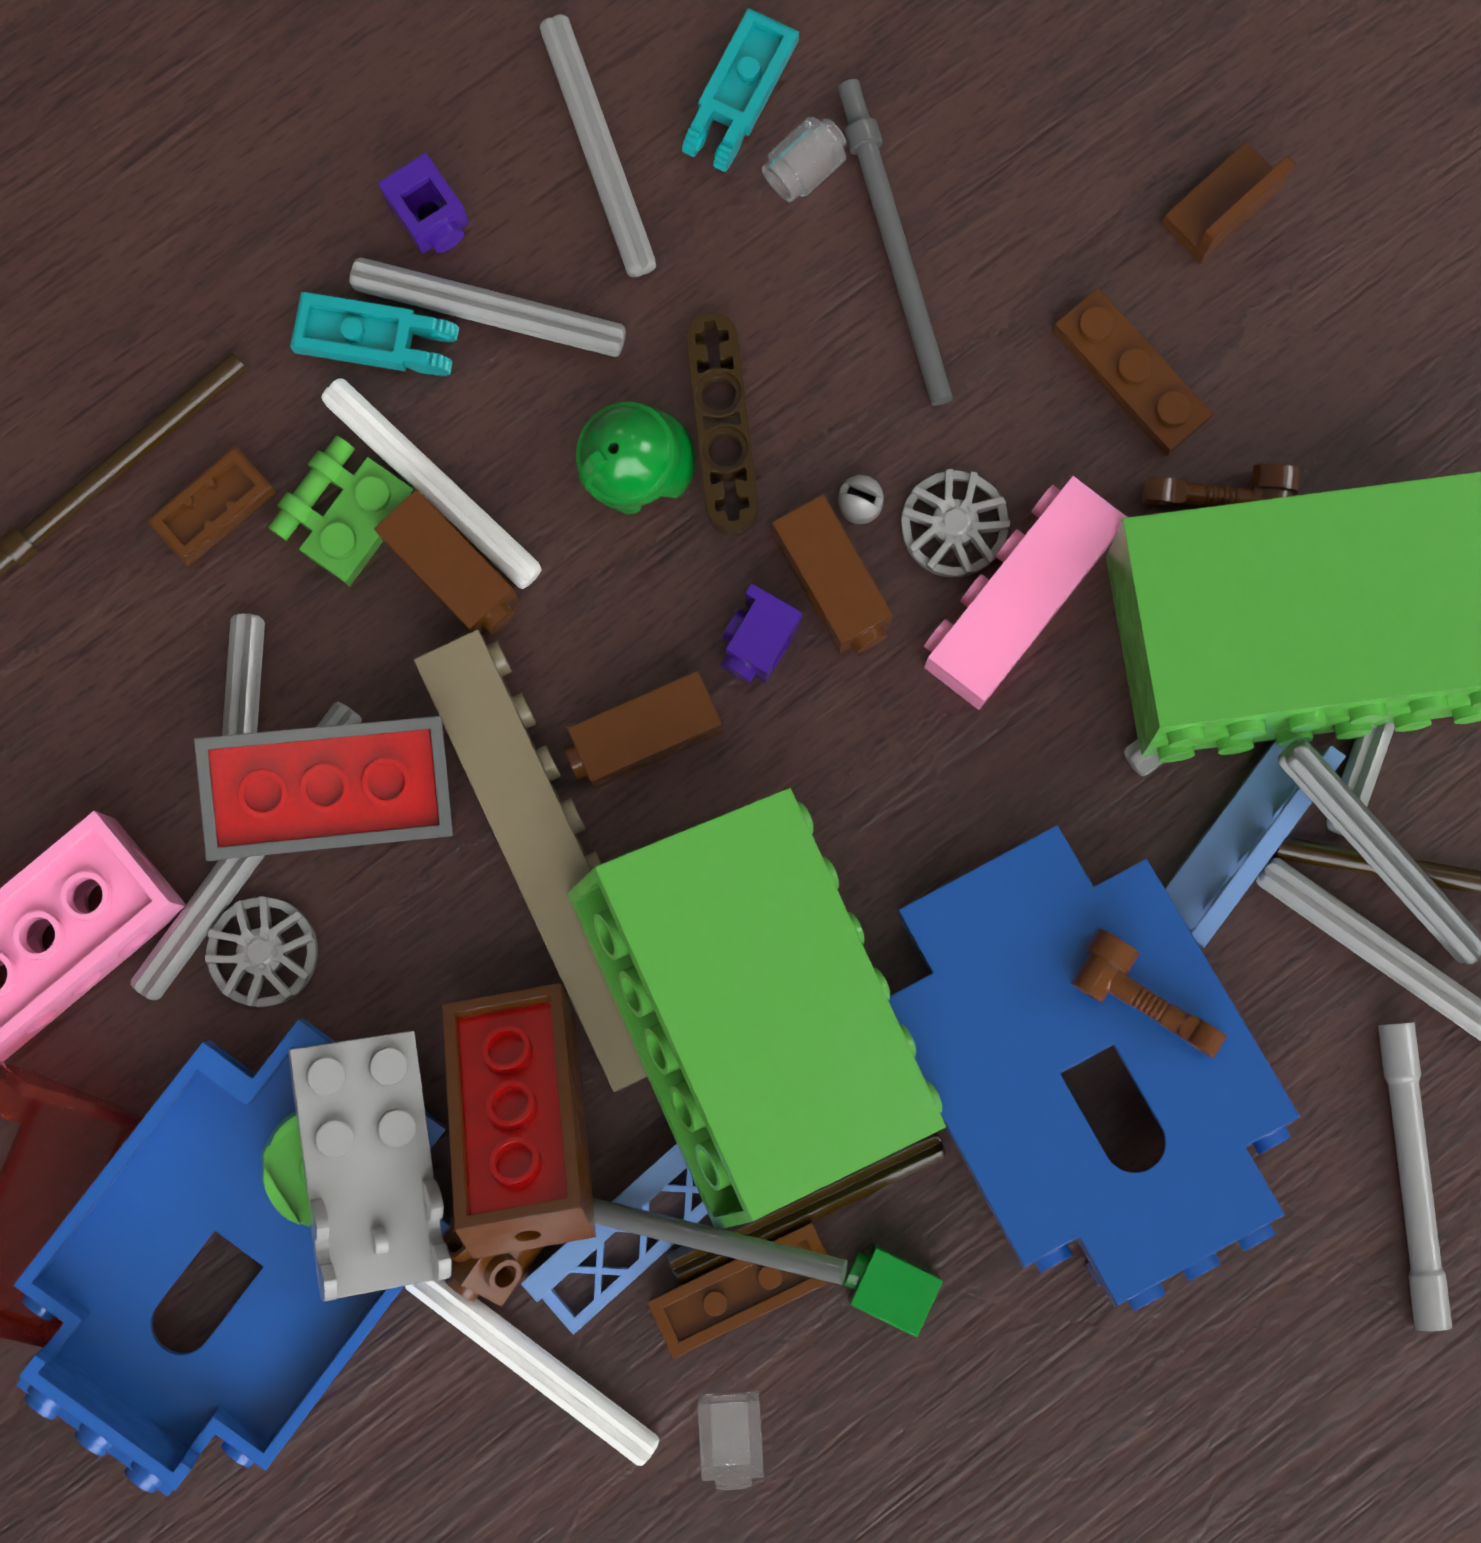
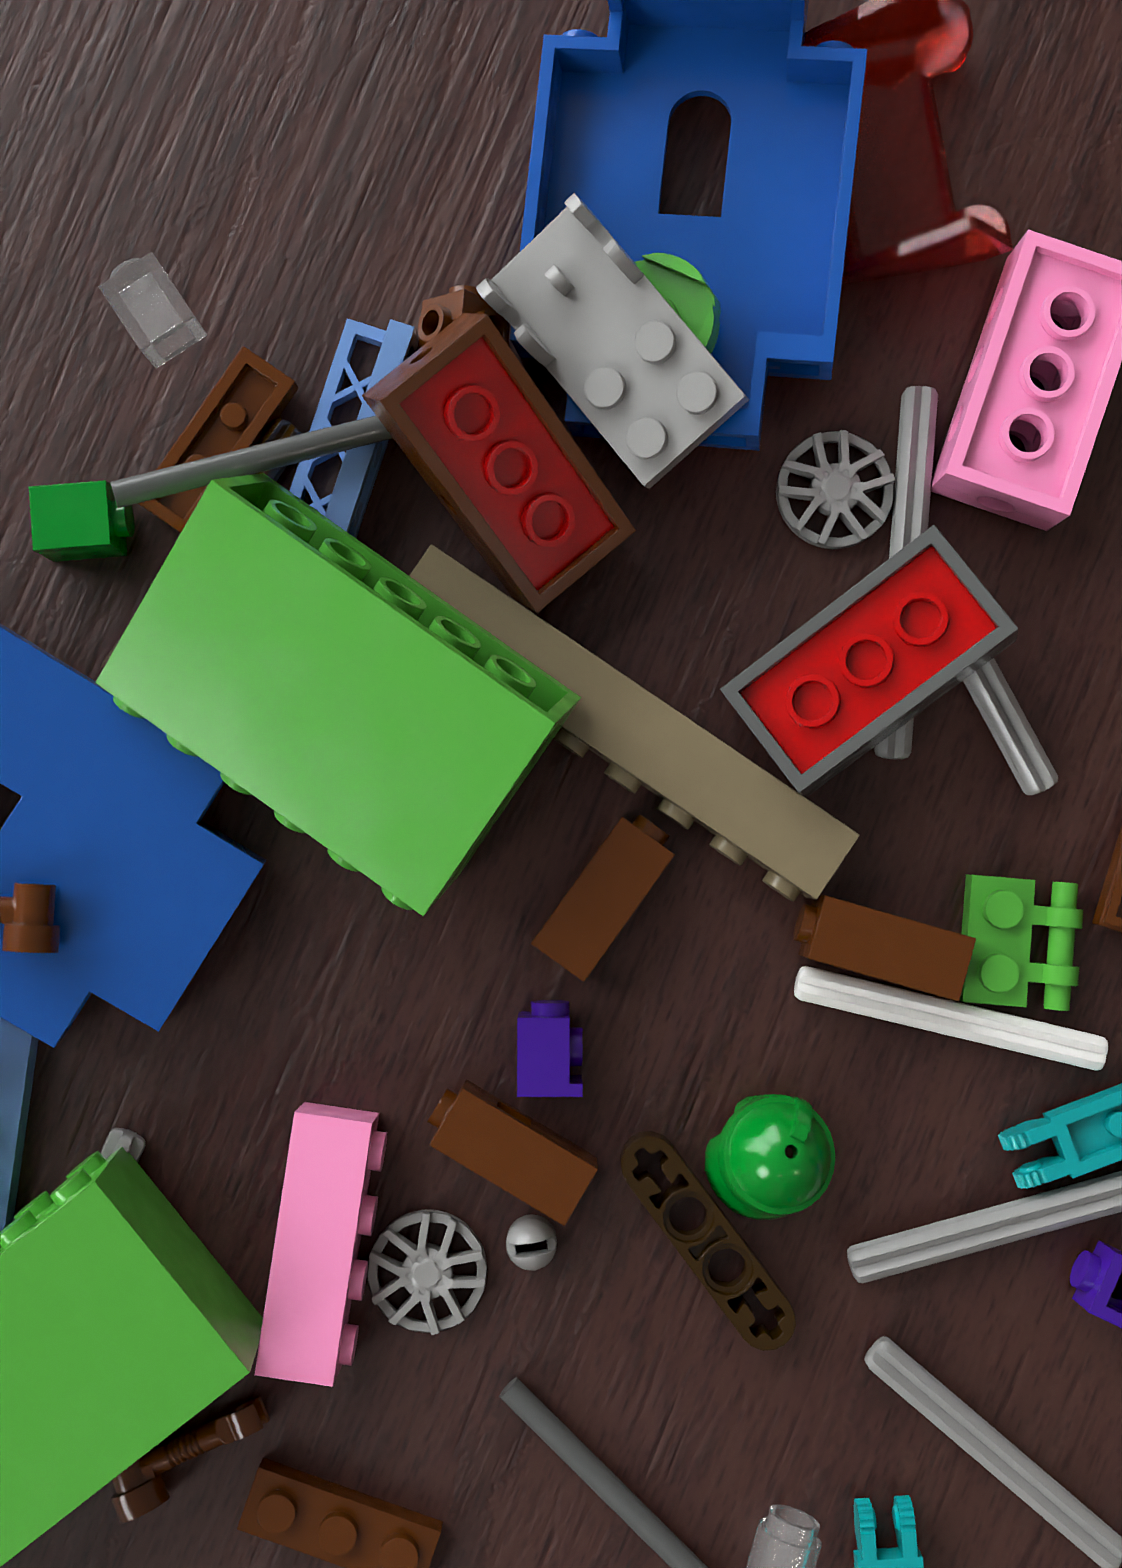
camera: 145 degrees right, 5 degrees up
white axle [405,1279,659,1466] -> none

